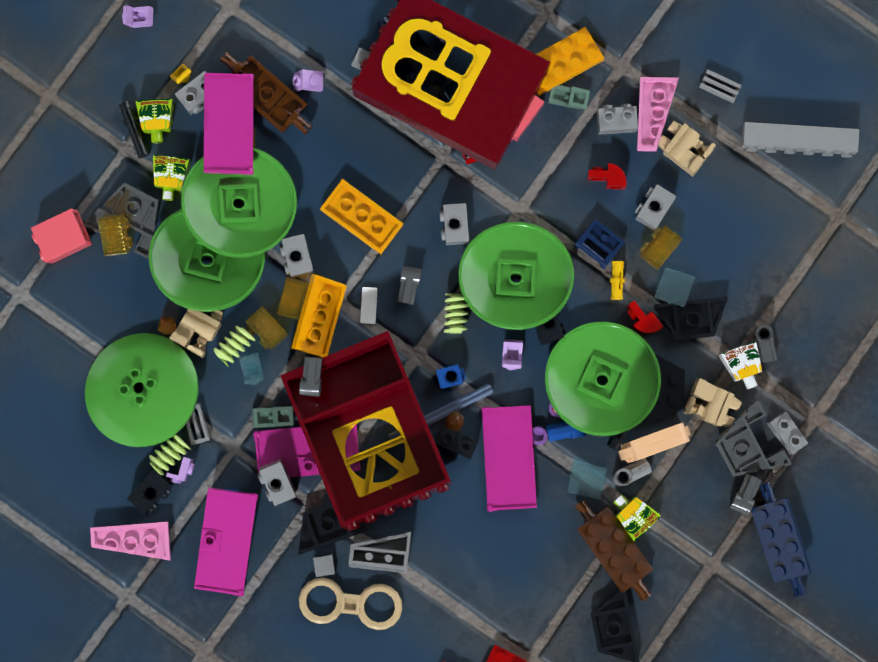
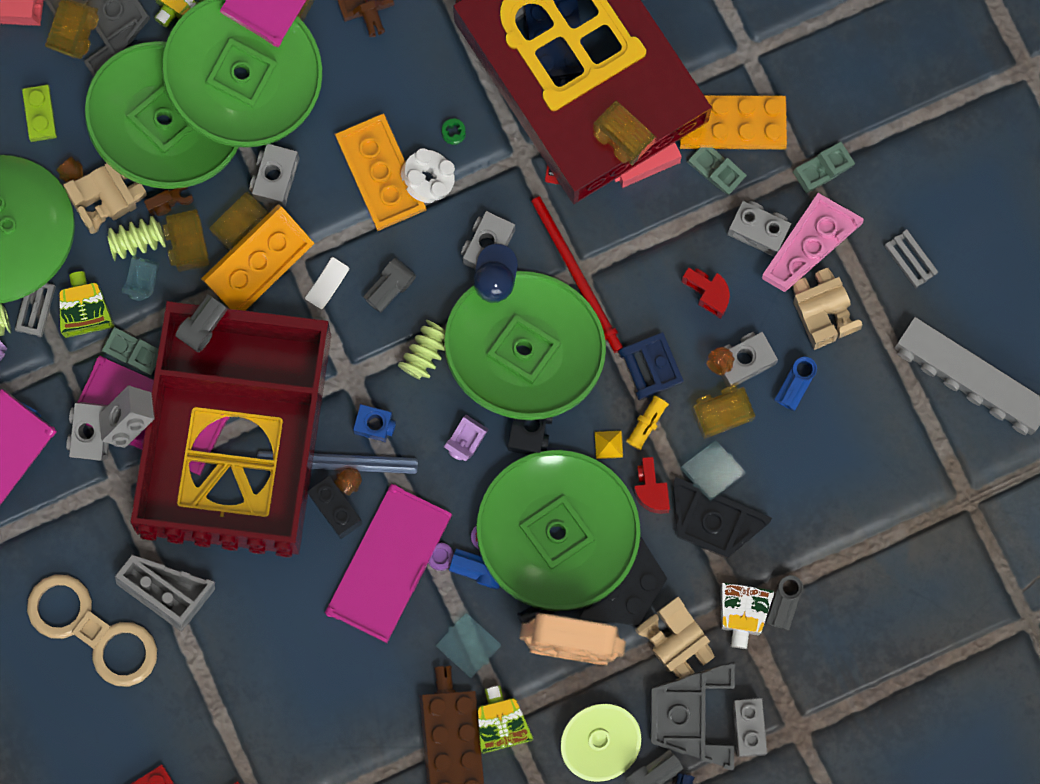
camera: 30 degrees right, 5 degrees down
black wing [298,502,369,555] -> none
light grey tile [313,555,335,577] -> none
light grey piece [612,458,652,486] -> none
none -> lime plate [22,85,57,142]
none -> torso [60,271,115,338]
none -> light grey brick [99,385,154,448]
none -> reddish brown plate [144,187,194,216]
none -> white plate [401,148,455,203]
none -> green bush [442,118,466,145]
none -> dark blue cap [474,244,518,303]
none -> red bar [531,196,623,353]
none -> yellowish green hat [561,704,641,782]
none -> clear yellow brick [593,100,656,165]
none -> yellow slope [595,431,623,459]
none -> clear orange plate [707,347,735,375]
none -> blue piece [774,357,817,411]
none -> sand green slope [793,142,855,194]

